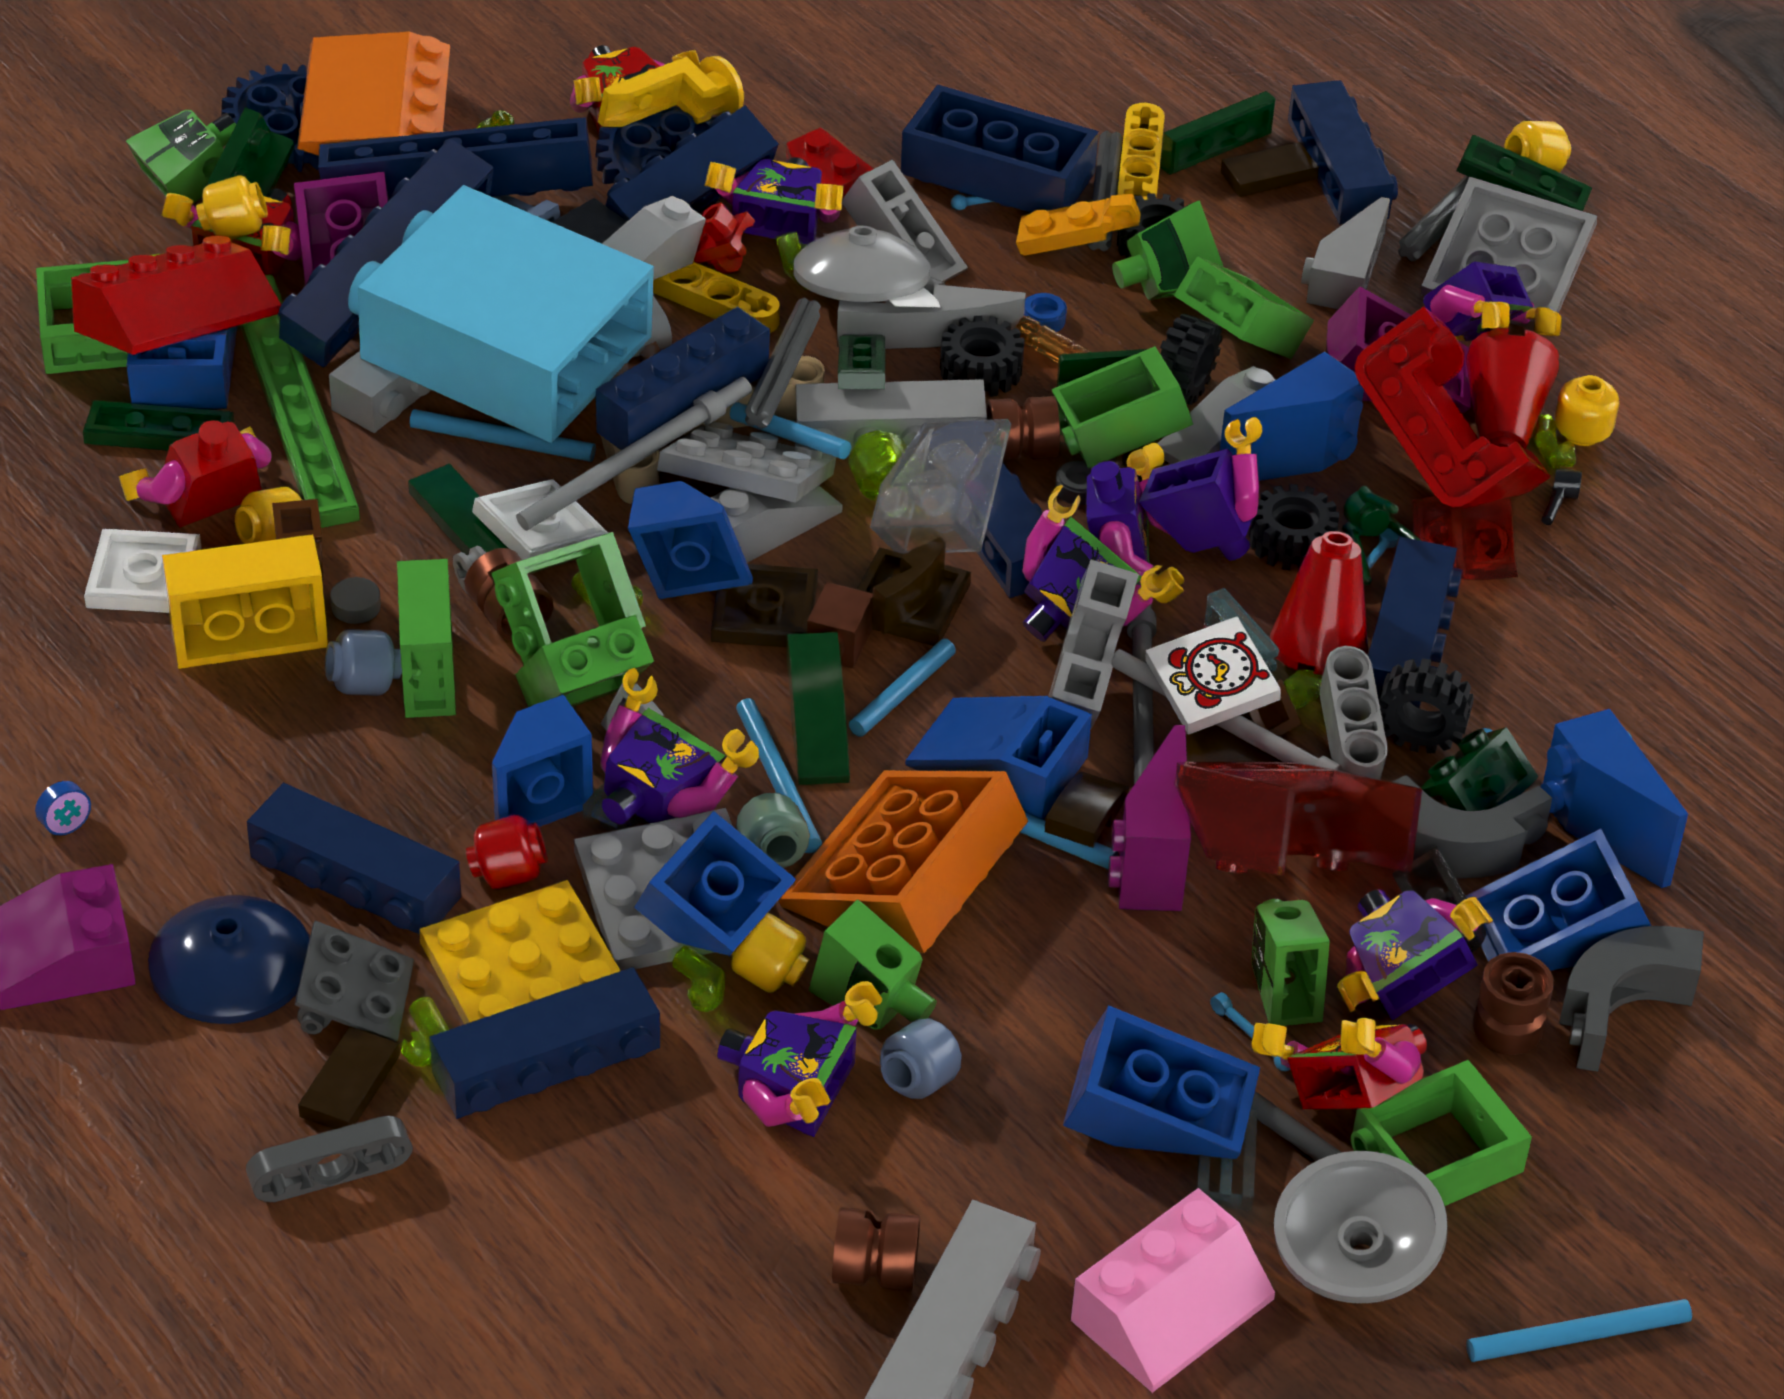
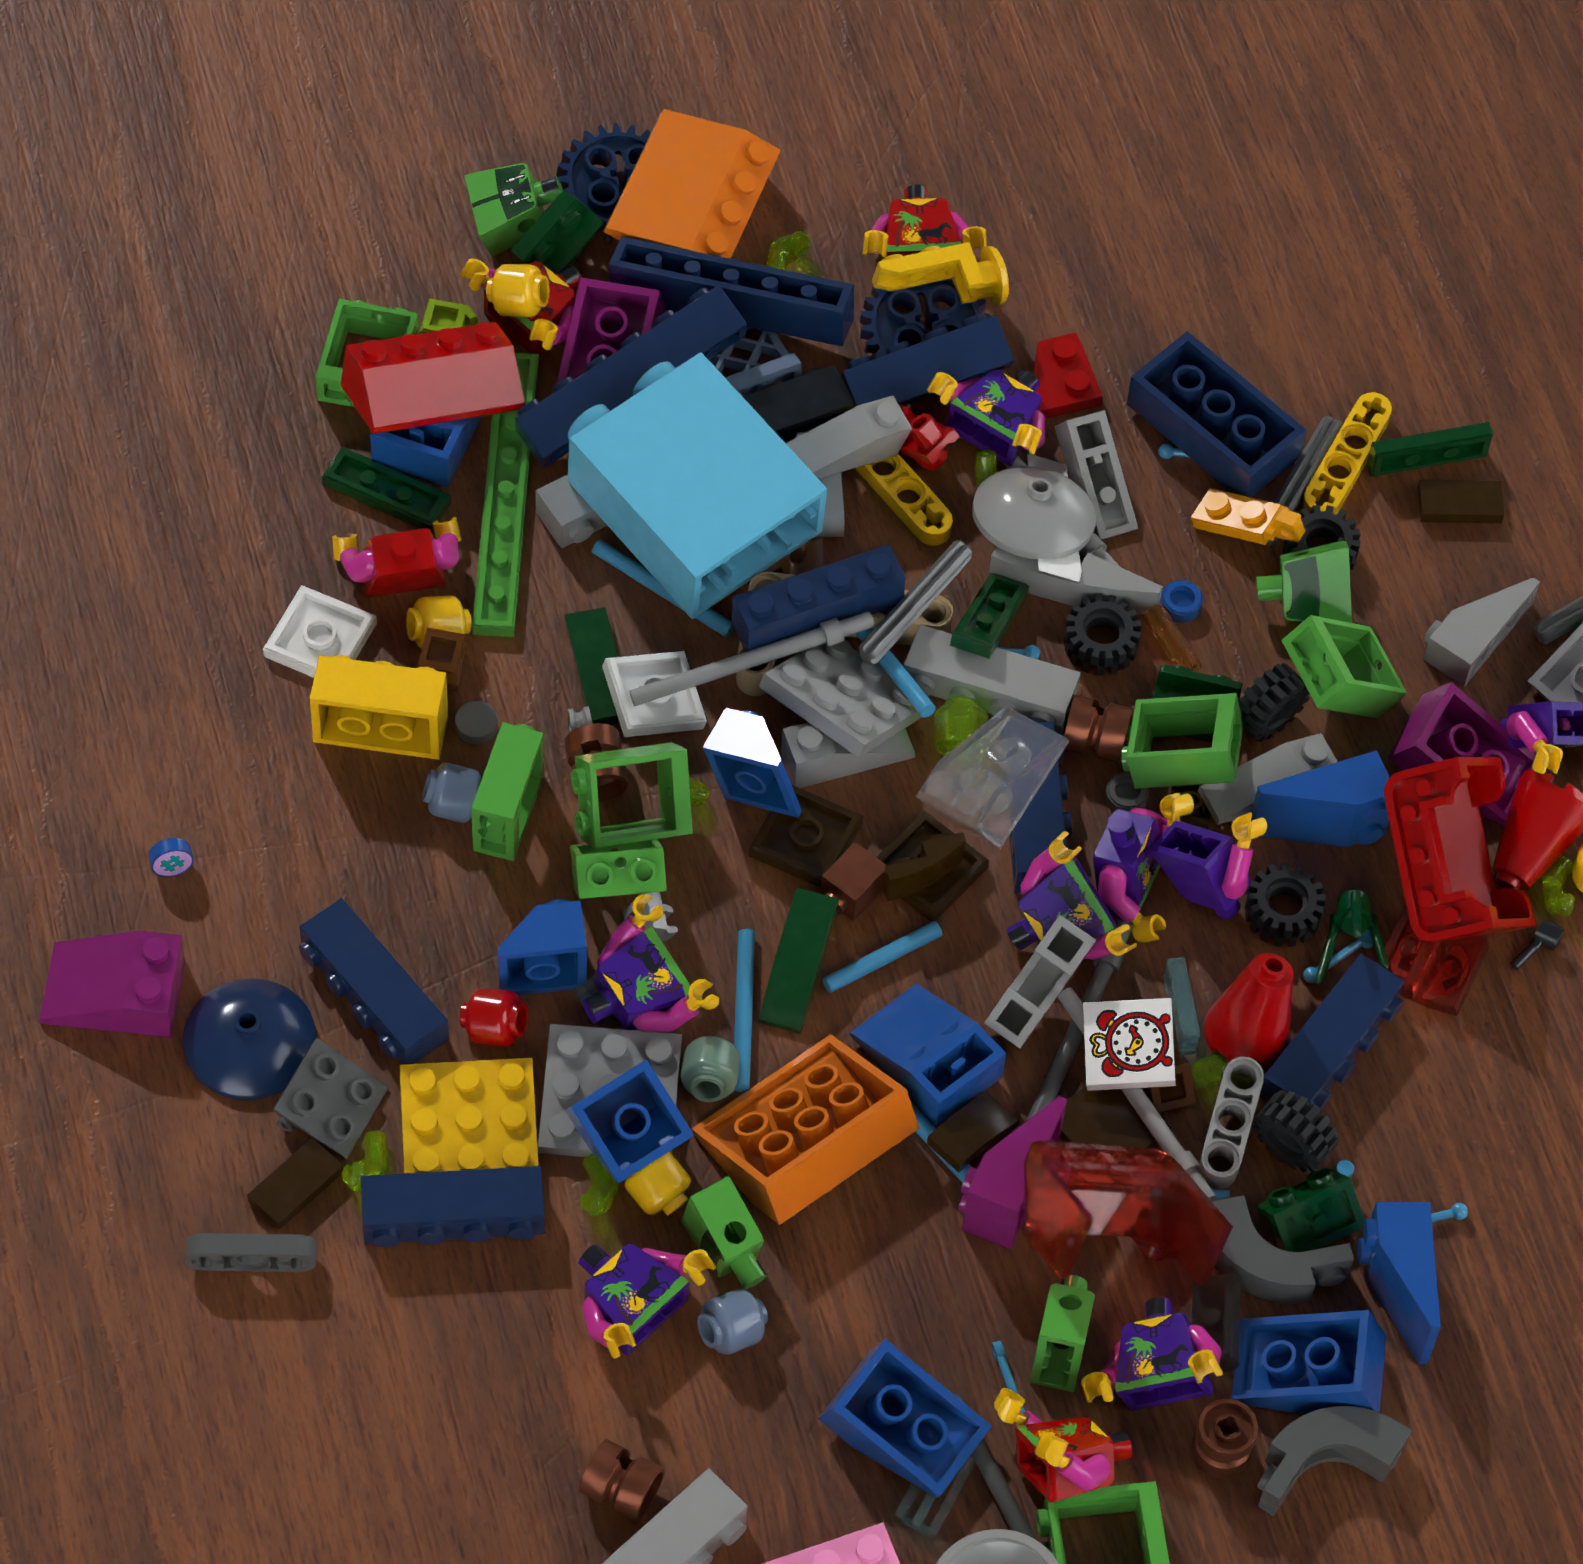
camera: 20 degrees right, 15 degrees up
dark blue brick [1288,80,1398,225] -> none

